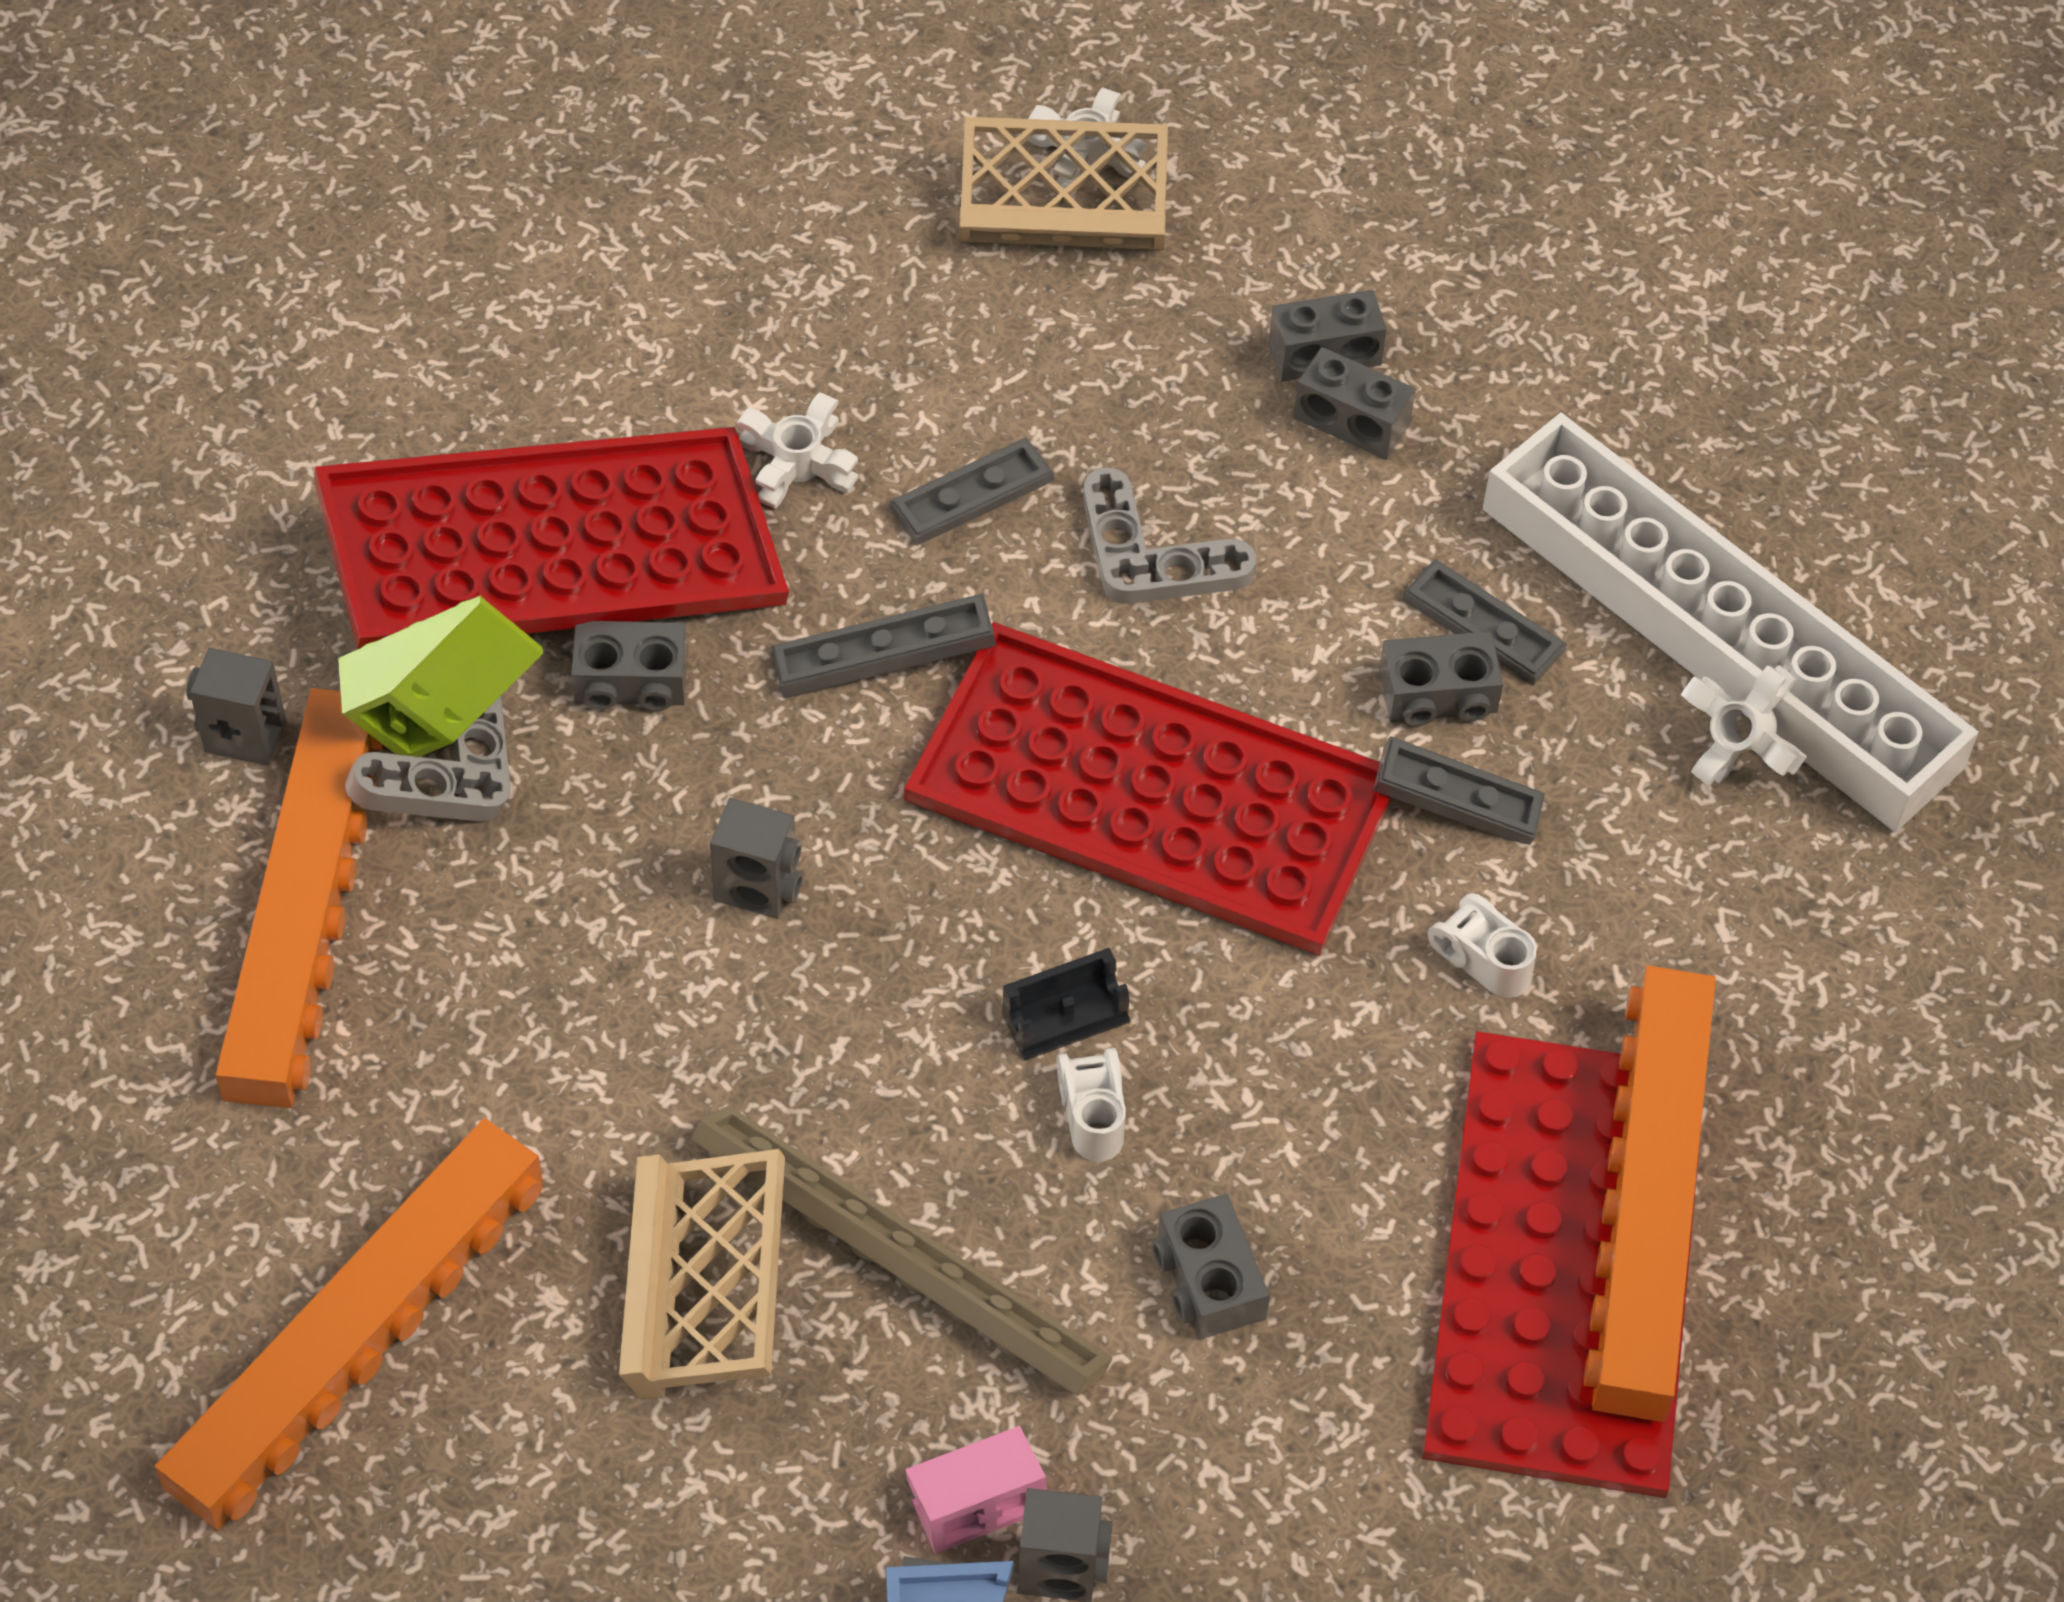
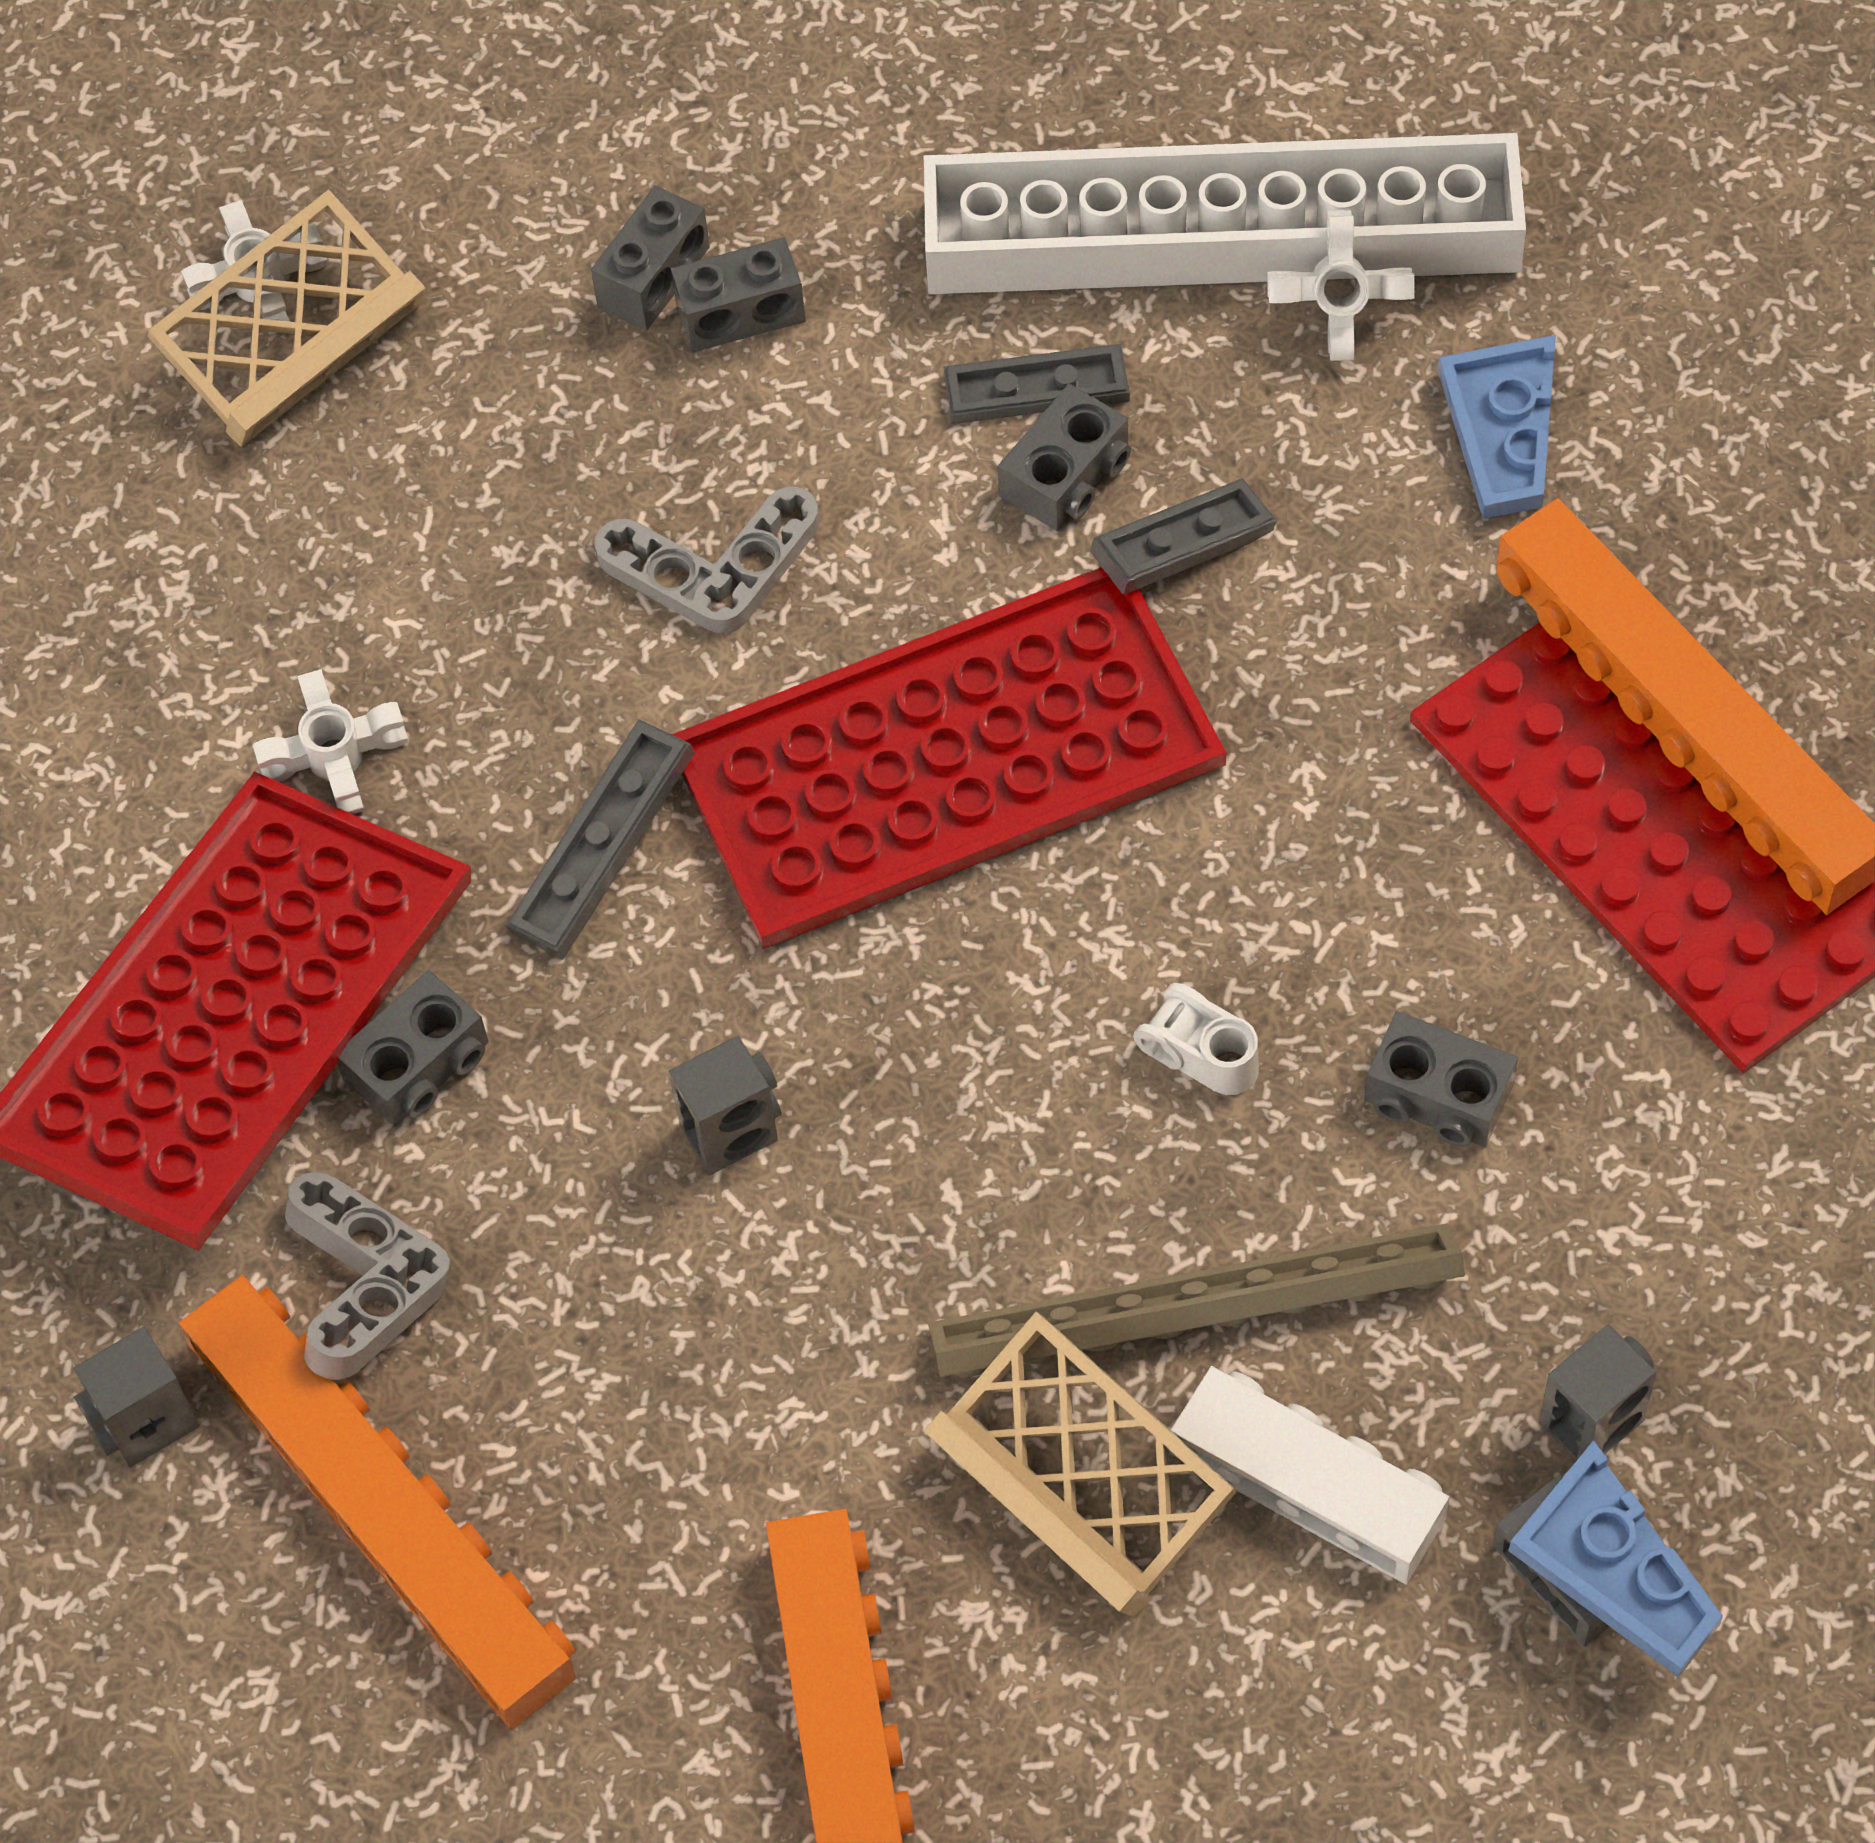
camera: 40 degrees left, 5 degrees up
lime slope [338,596,543,757] -> none
dark grey tile [890,437,1054,546] -> none
bright pink hinge [905,1426,1047,1554] -> none
black hinge [1002,948,1131,1061] -> none
white piece [1427,893,1537,998] -> none
none -> white brick [1170,1366,1450,1585]
none -> medium blue wing [1438,335,1556,519]

